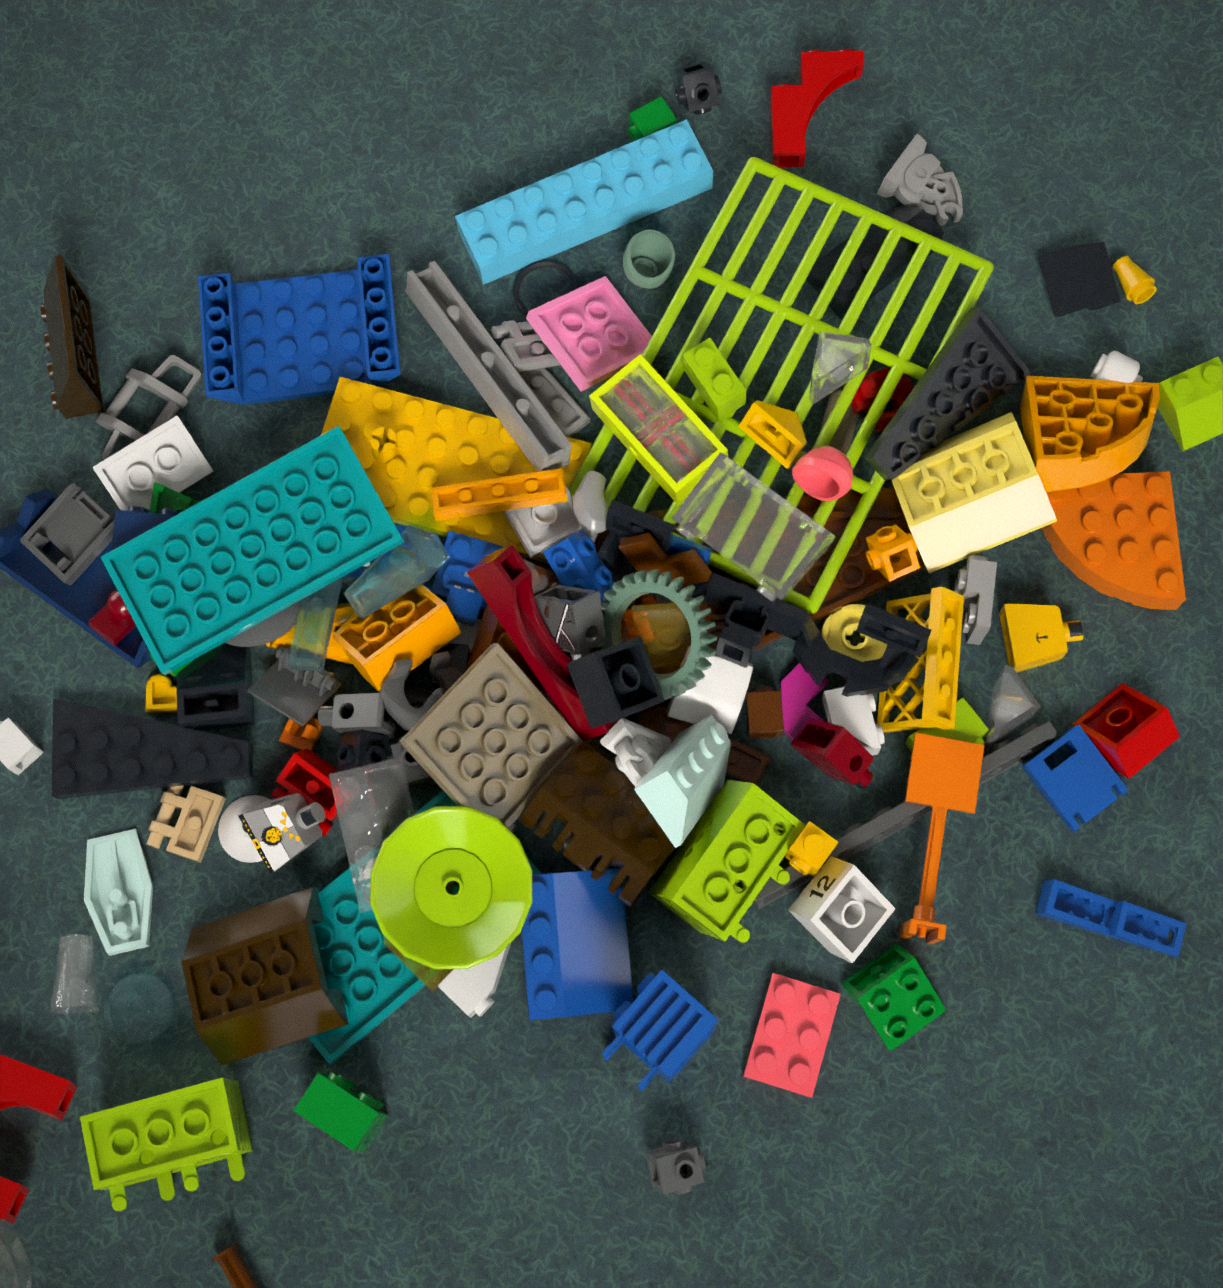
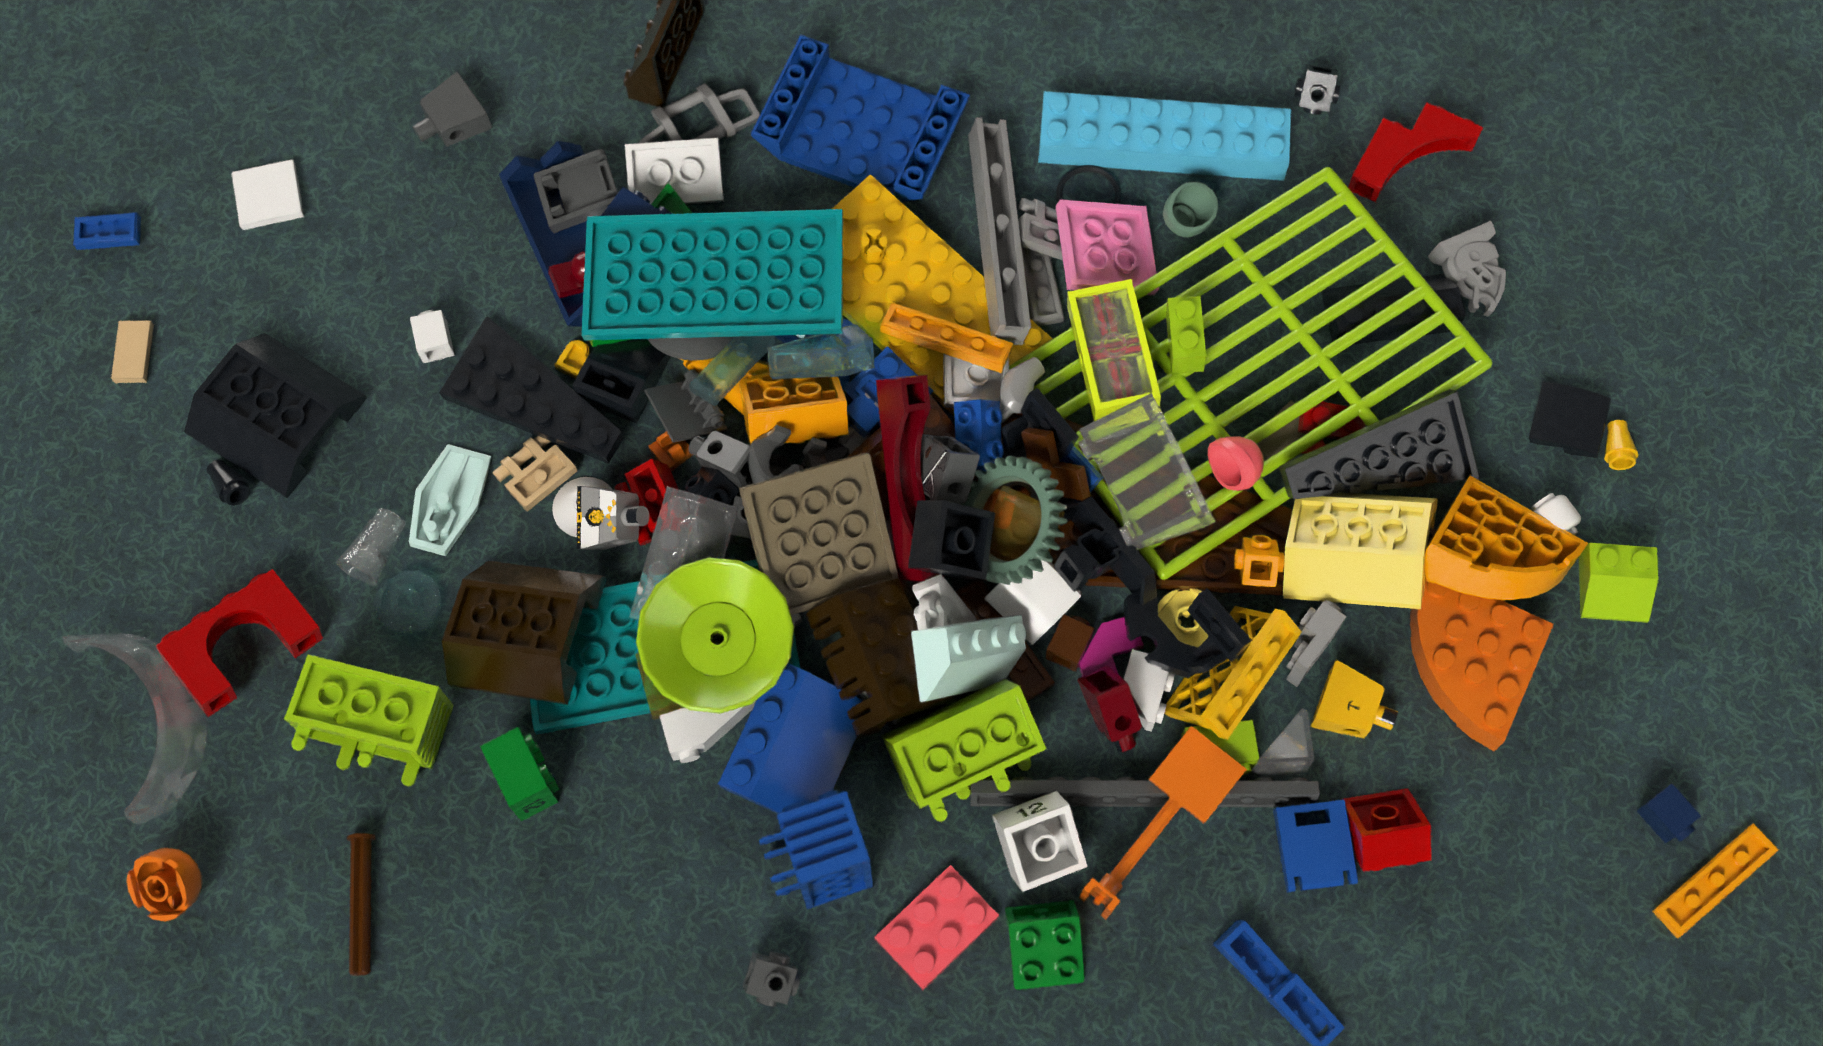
camera: 25 degrees right, 5 degrees down
green brick [627,96,677,142] -> none
yellow slope [738,400,807,469] -> none
yellow brick [785,821,839,877] -> none
clear slope [809,331,872,404] -> none

